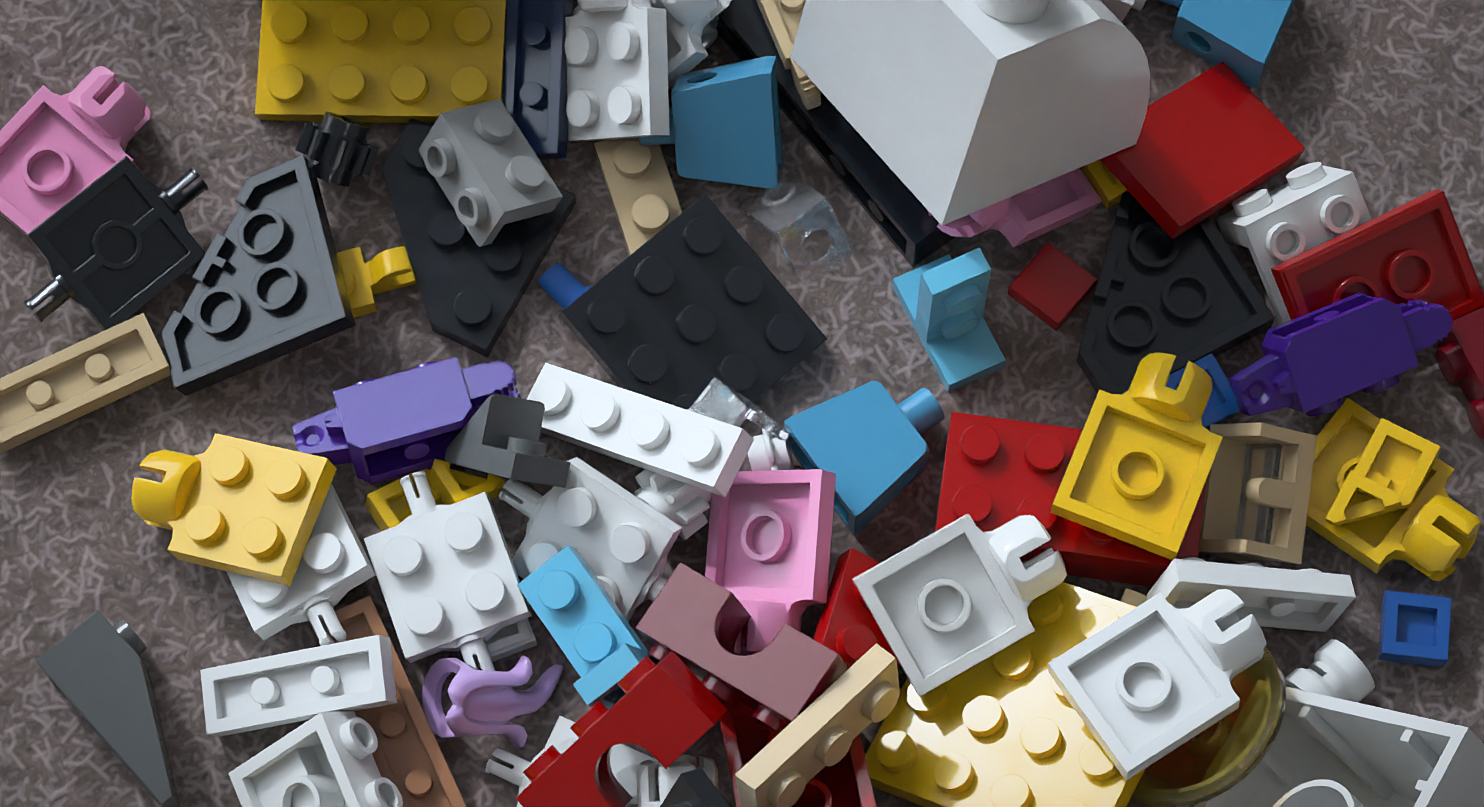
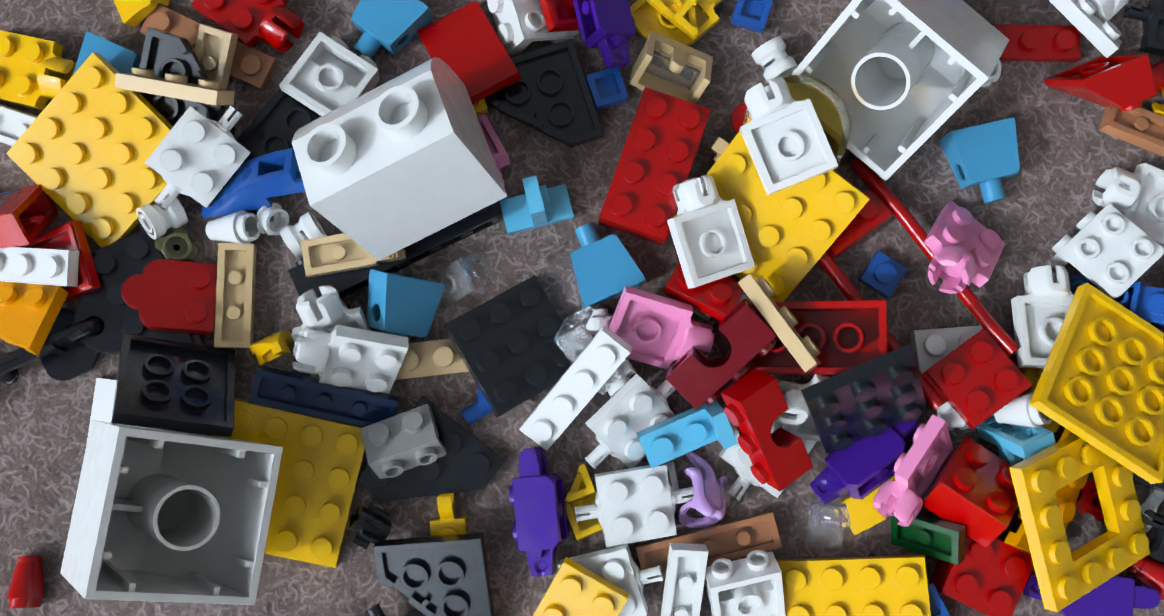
camera: 80 degrees left, 15 degrees up
dark grey slope [444,394,570,488] -> none
red tile [1007,242,1097,332] -> none
yellow plate [1050,353,1223,560] -> none
white plate [1146,557,1356,632] -> none

